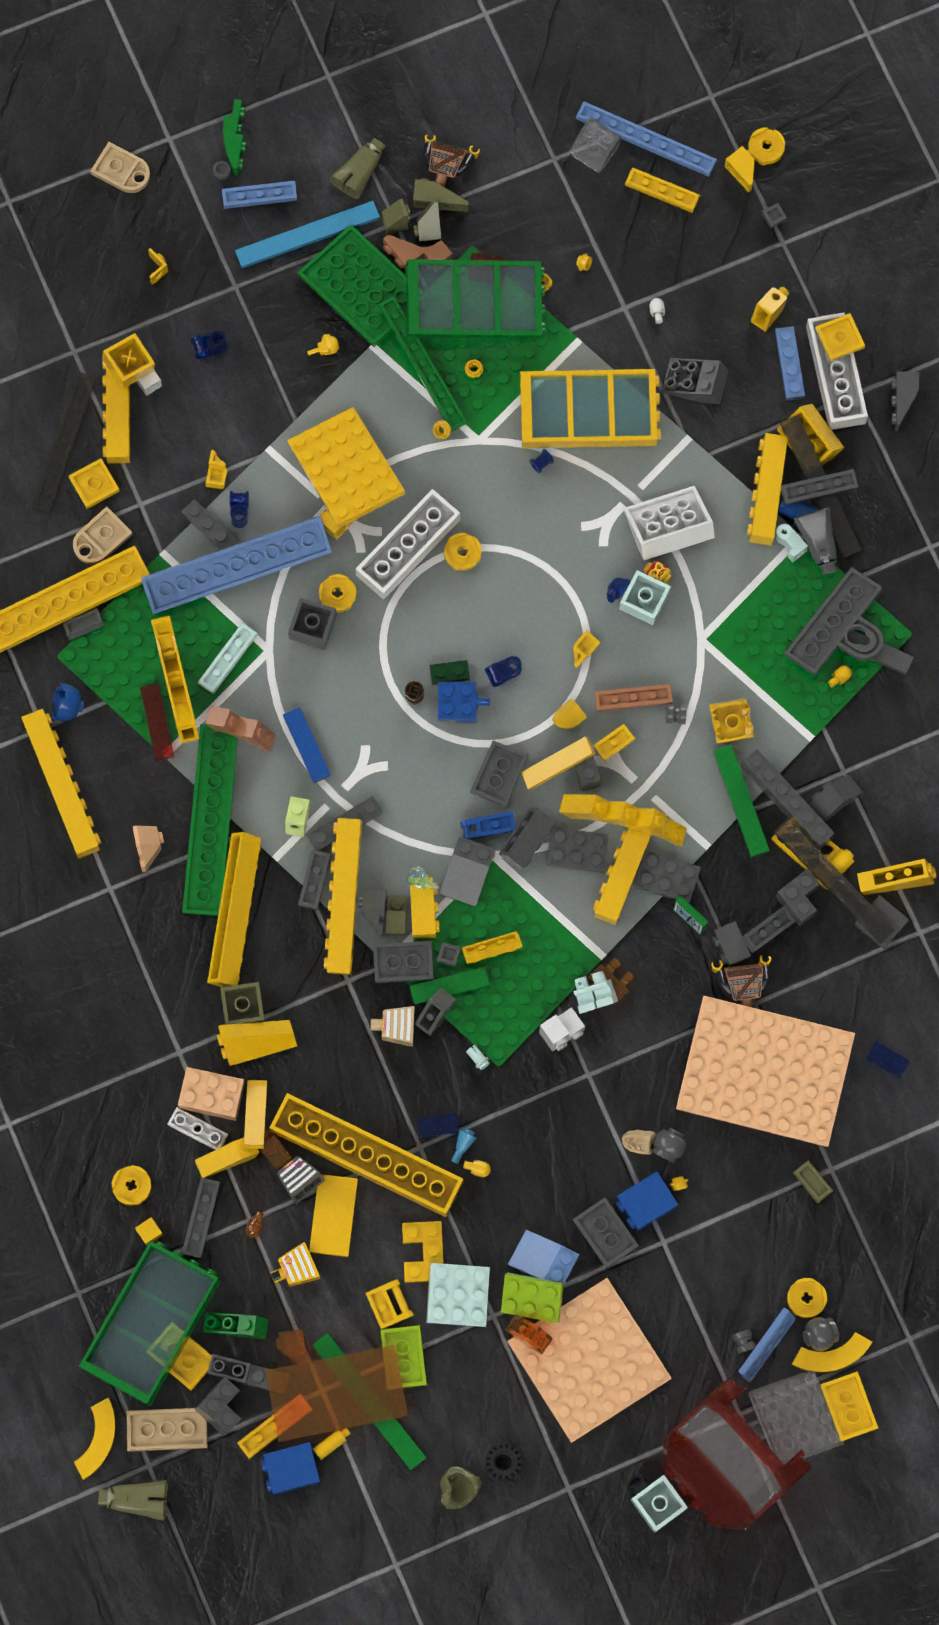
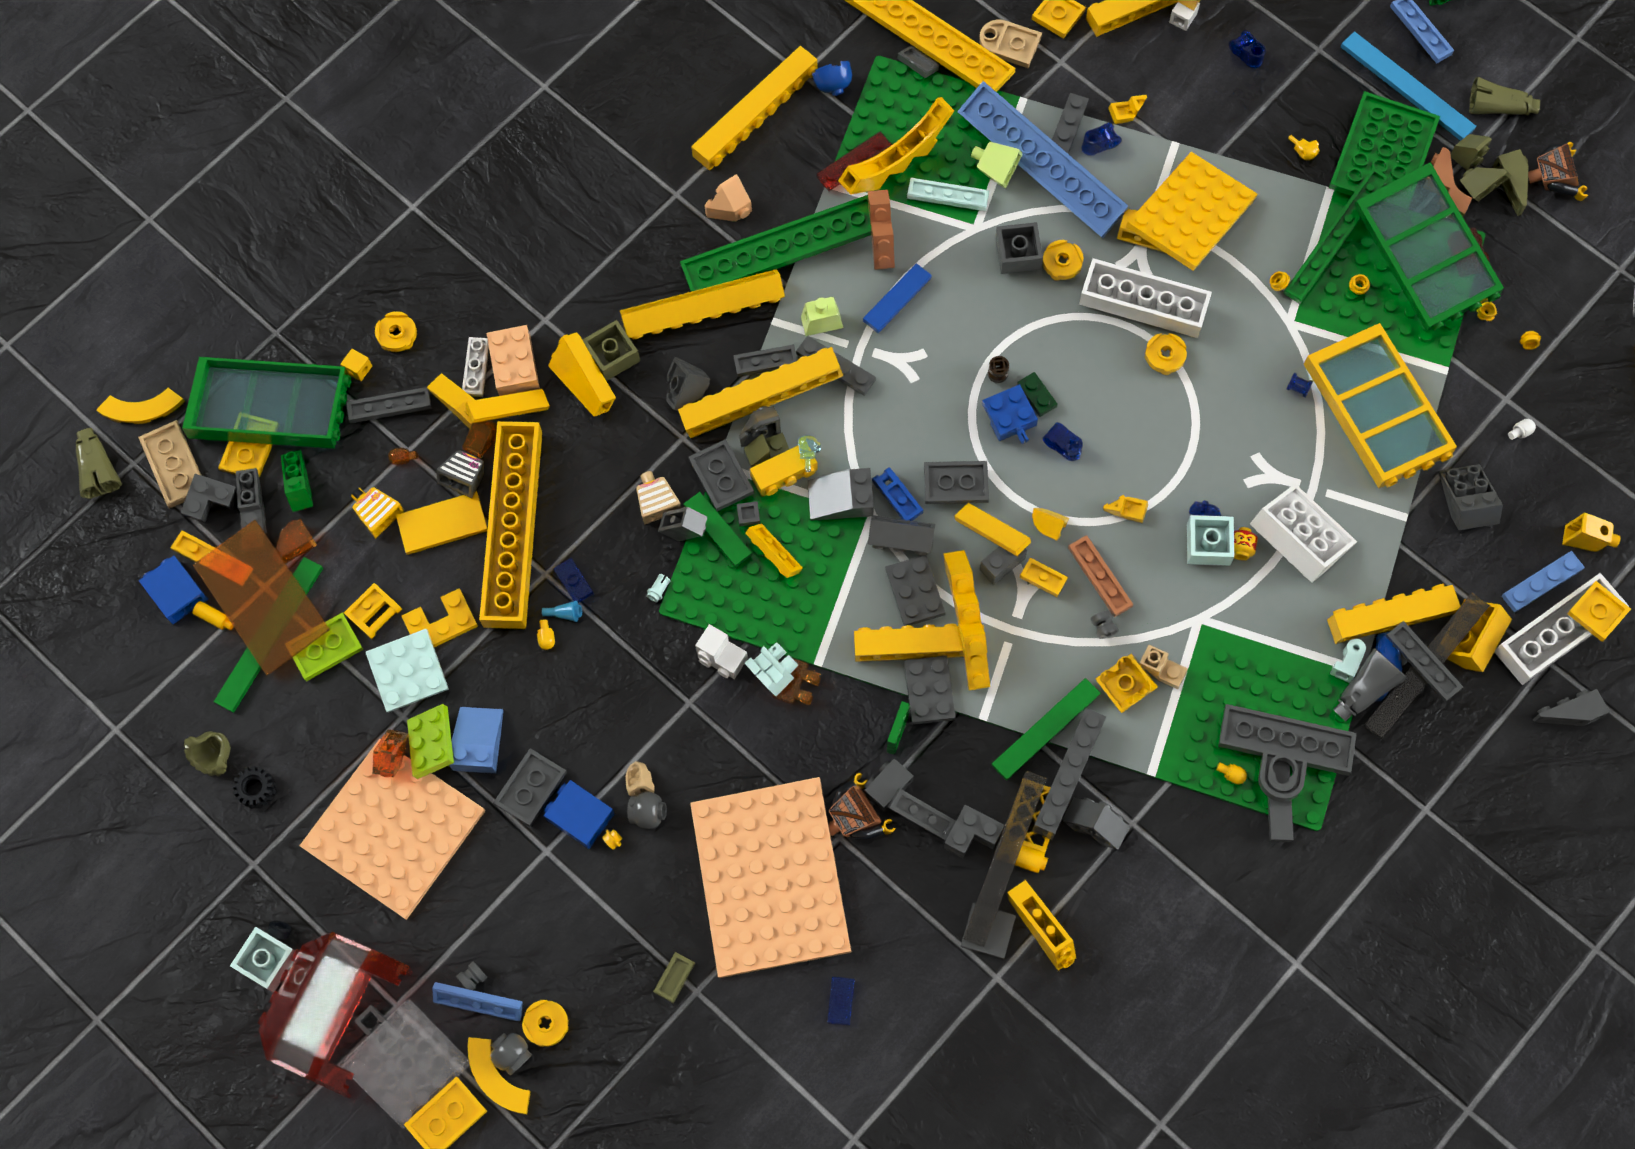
camera: 70 degrees right, 5 degrees down
none -> dark grey slope [666,357,710,411]
none -> yellowish green torso [971,142,1023,189]
none -> tan slope [1139,645,1188,689]

